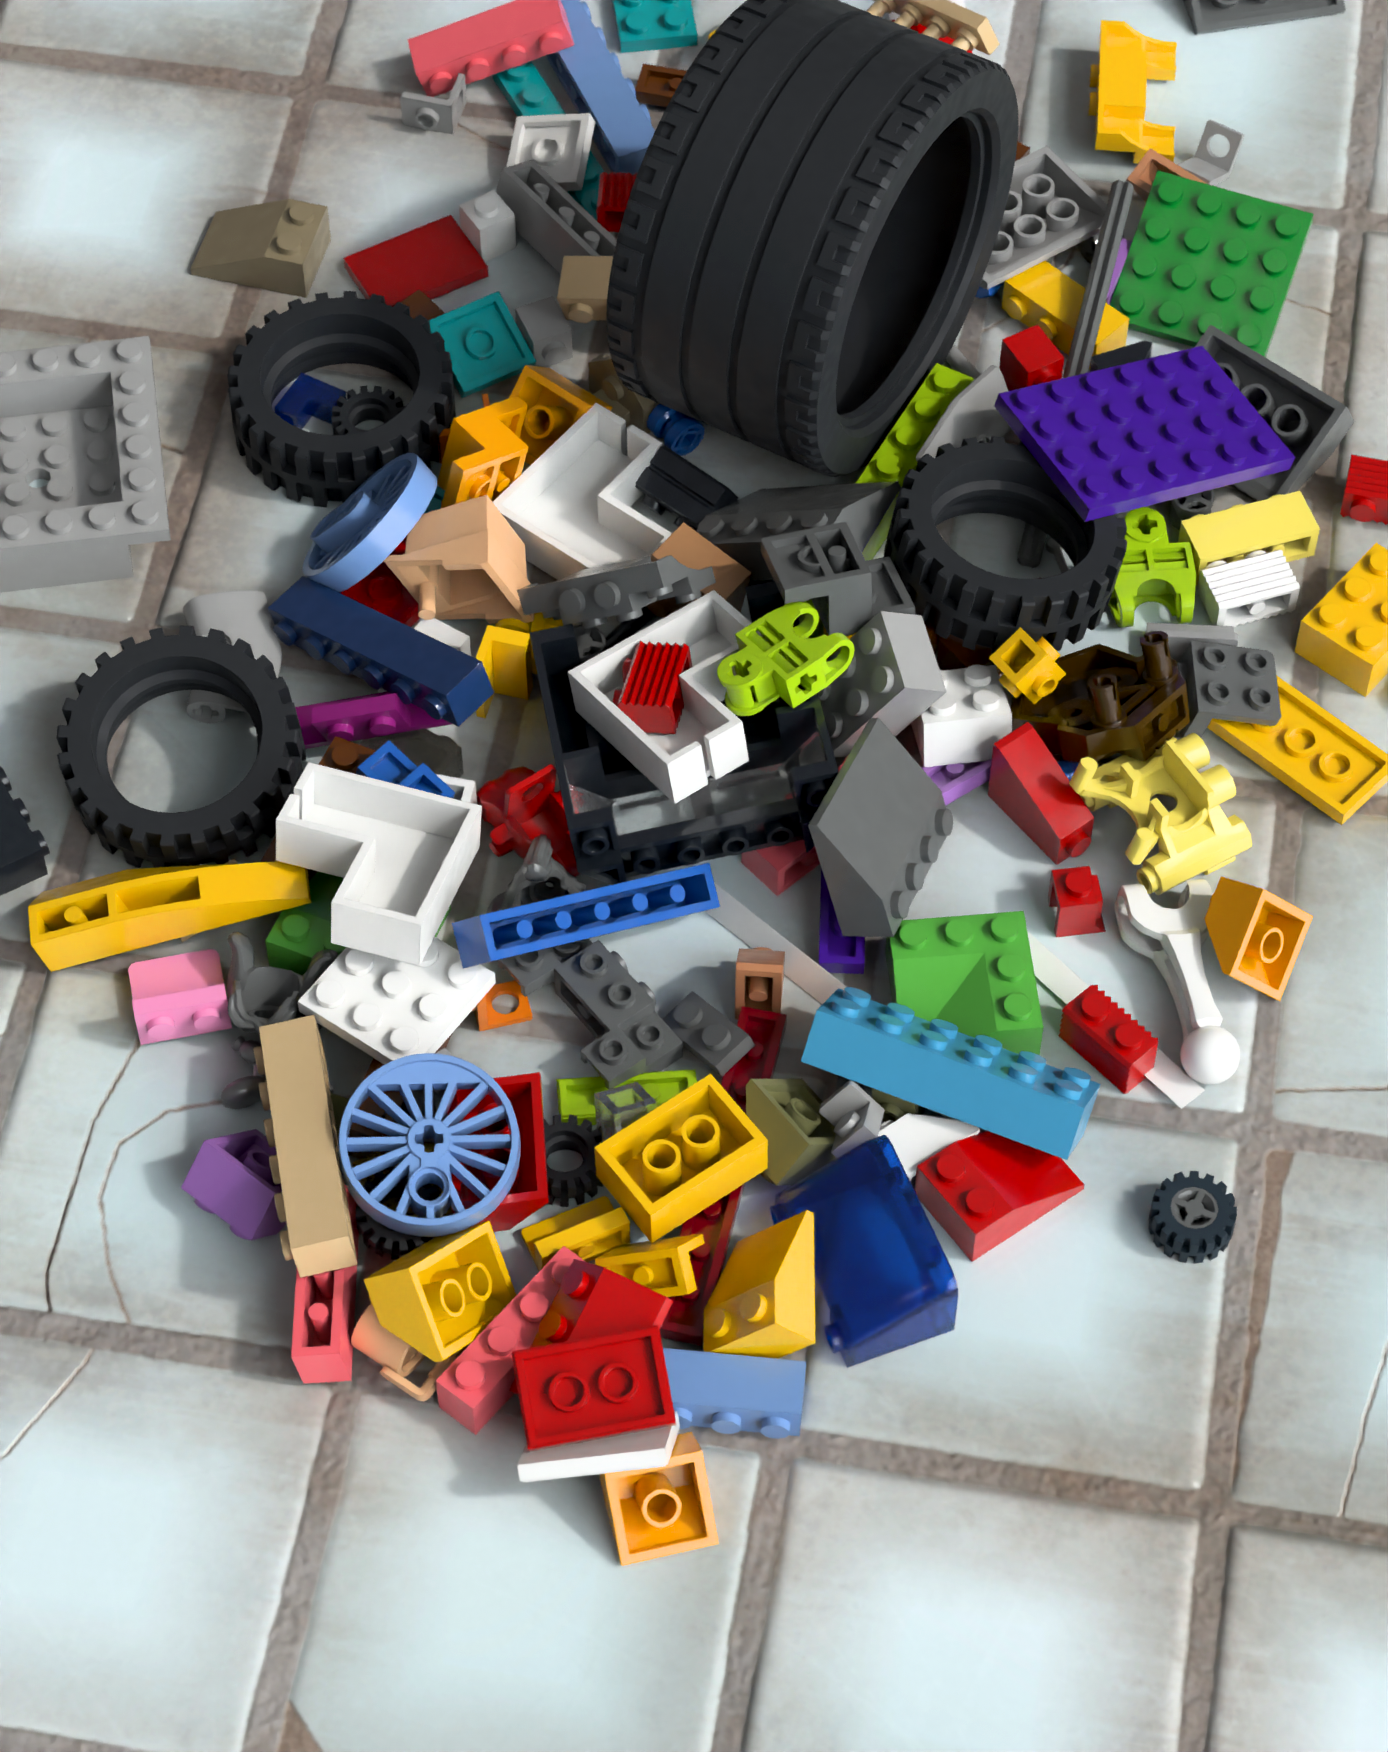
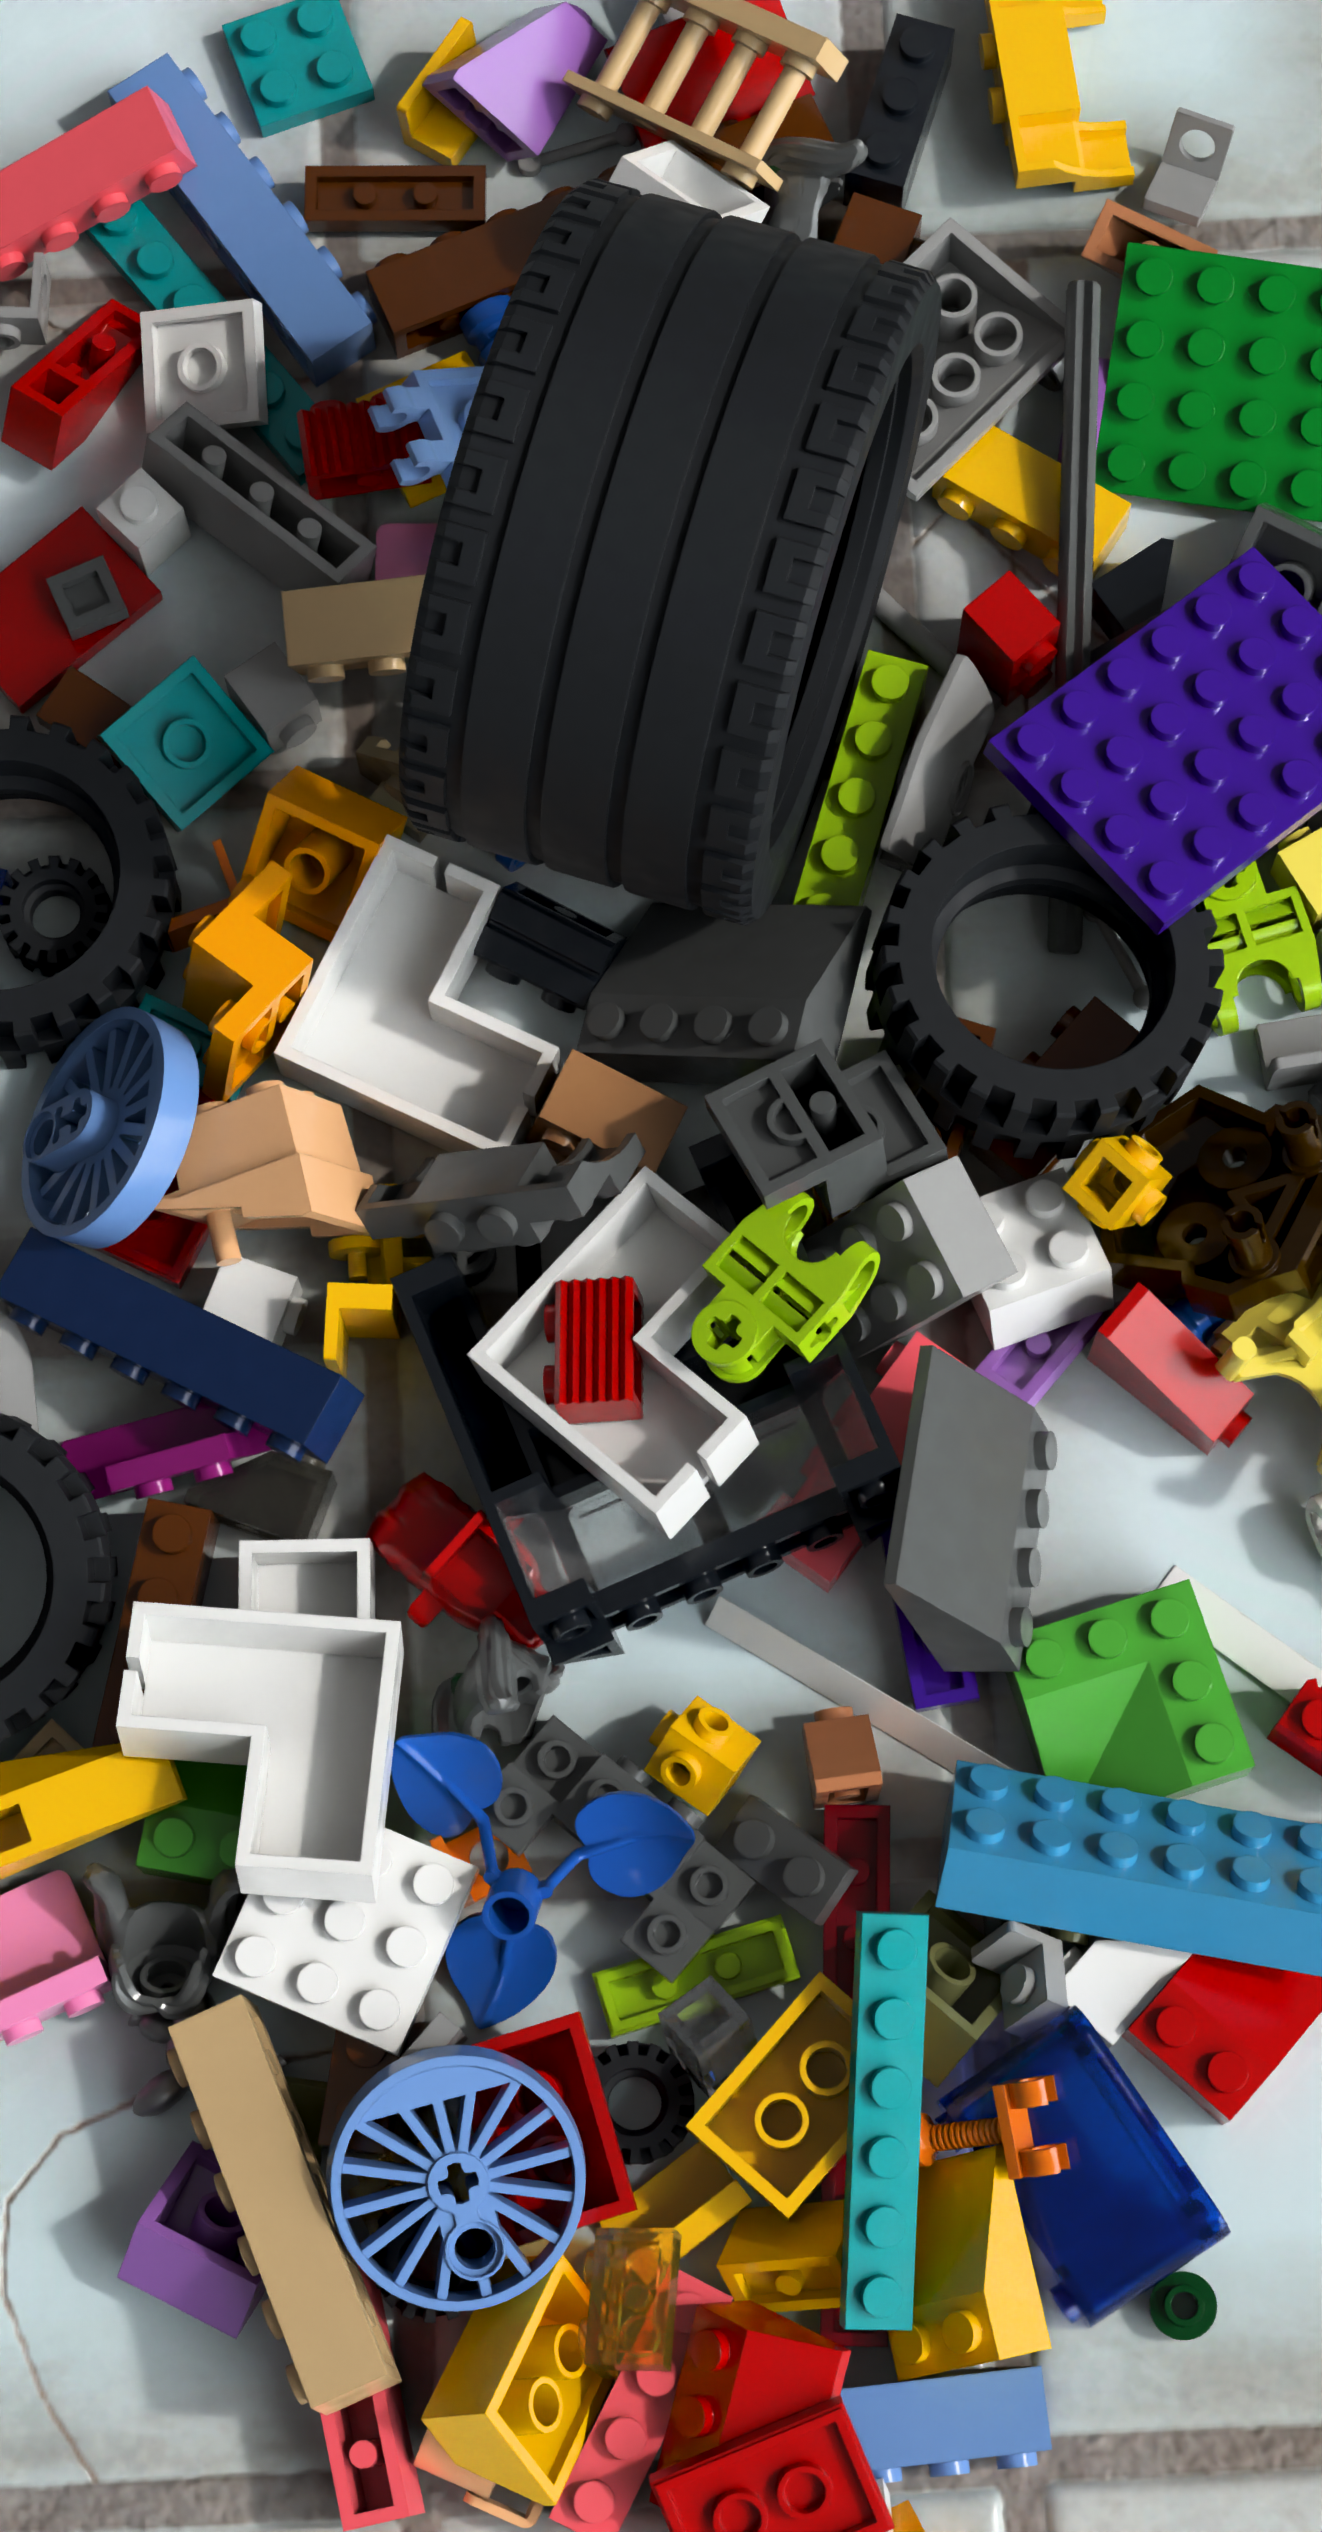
camera: 10 degrees left, 20 degrees up
blue slope [356,740,455,798] -> none
blue brick [452,863,720,969] -> none
red window [1048,866,1106,937] -> none
none -> red slope [1,298,142,471]
none -> dark grey plate [46,555,129,641]
none -> blue plant [391,1732,695,2030]
none -> clear yellow bracket [578,2228,682,2379]
none -> yellow brick [643,1695,761,1817]
none -> teal plate [839,1911,929,2331]
none -> black brick [843,13,955,209]
none -> orange bar [919,2075,1071,2180]
none -> dark green plate [1149,2271,1217,2340]

